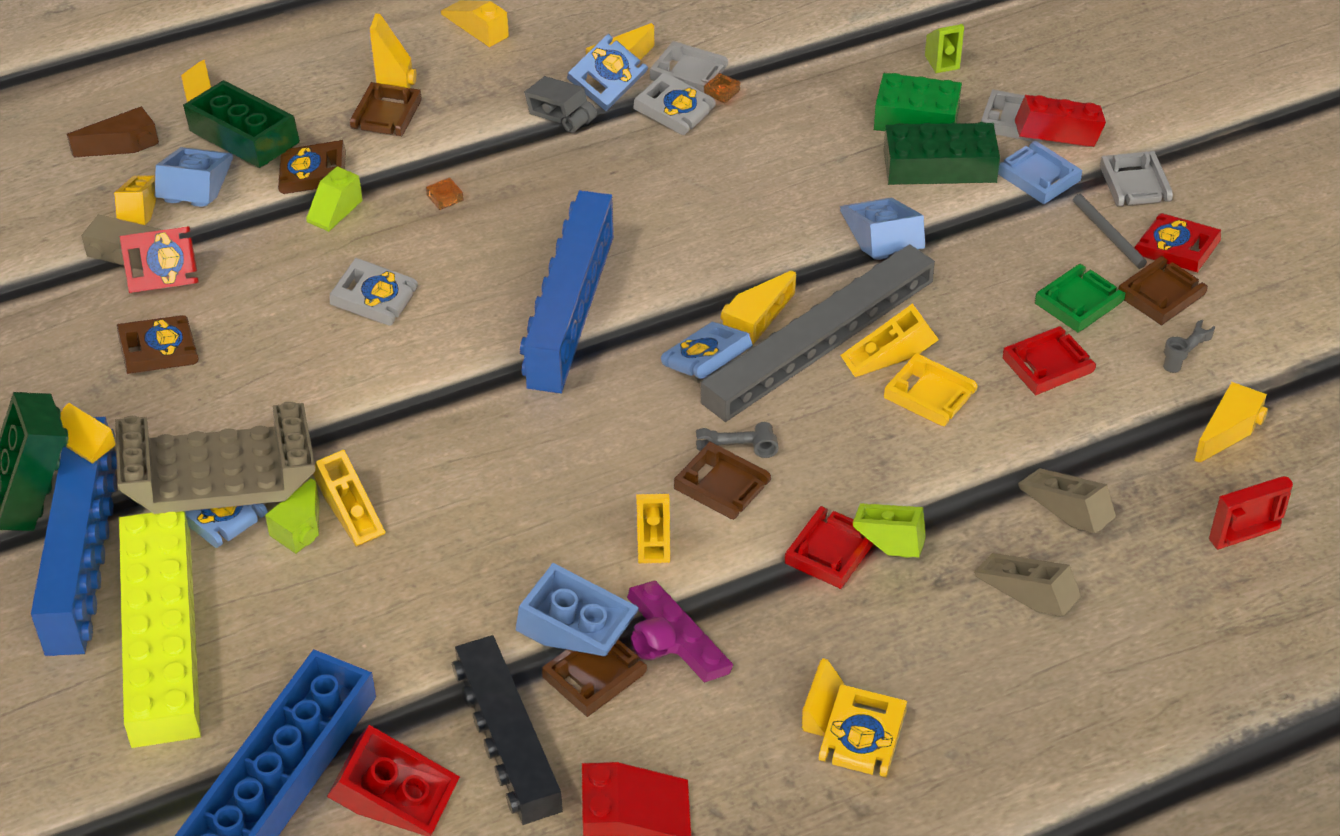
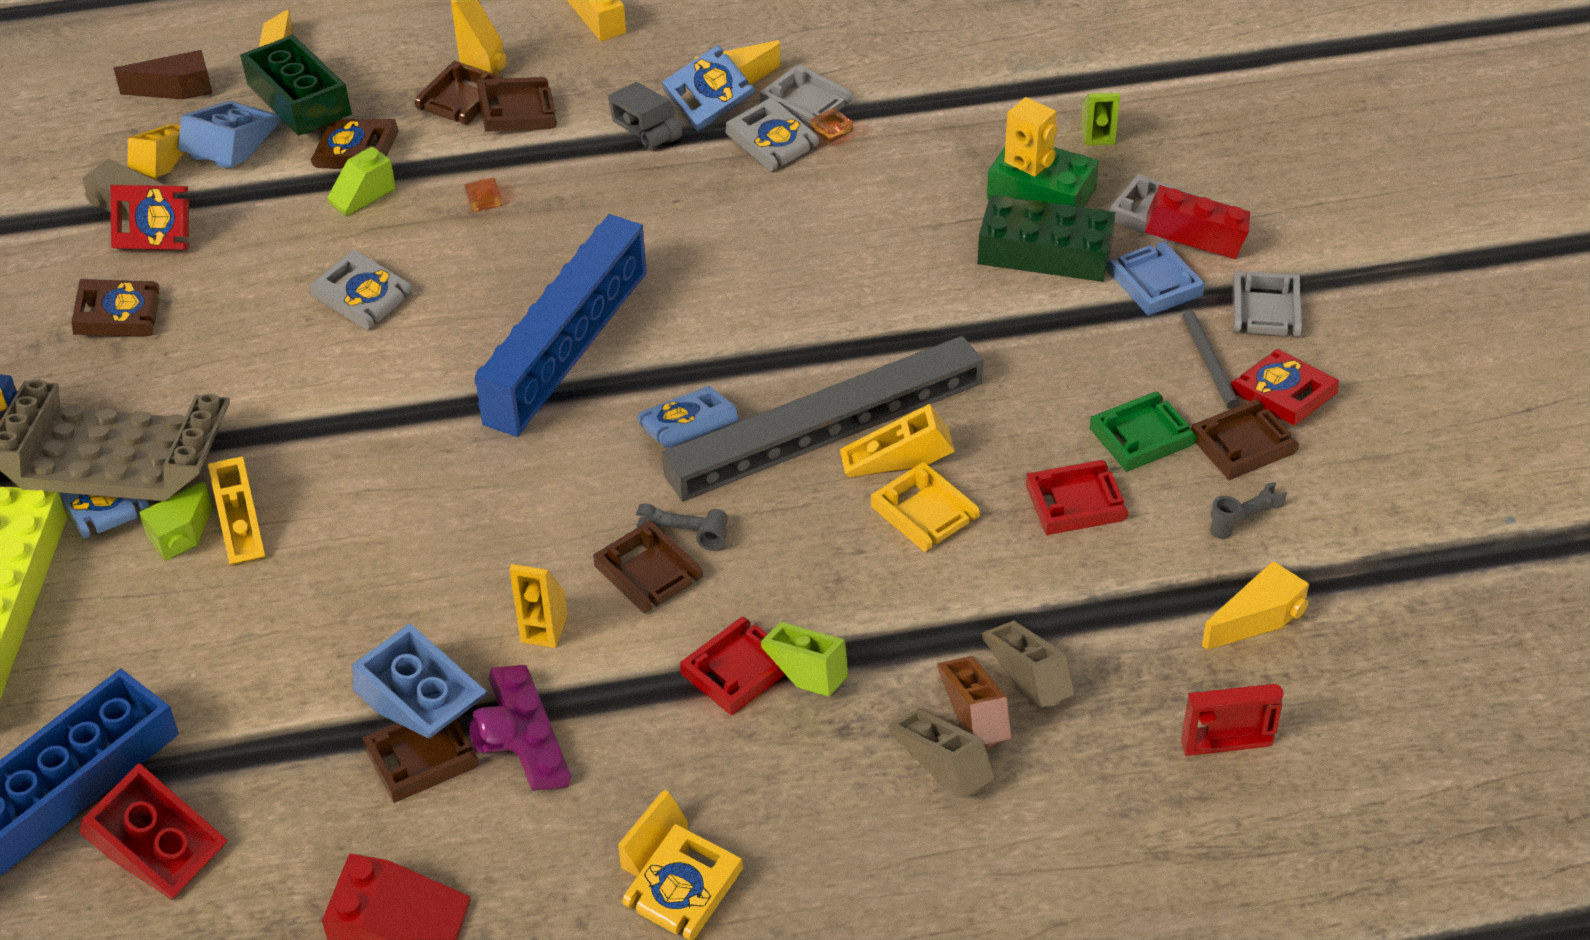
camera: 15 degrees right, 0 degrees up
black brick [452,635,563,825] -> none
yellow slope [721,271,796,345] -> none
medium blue slope [840,197,925,260] -> none
none -> reddish brown container [477,77,557,132]
none -> dark orange slope [937,656,1011,748]
none -> yellow brick [1004,97,1058,177]

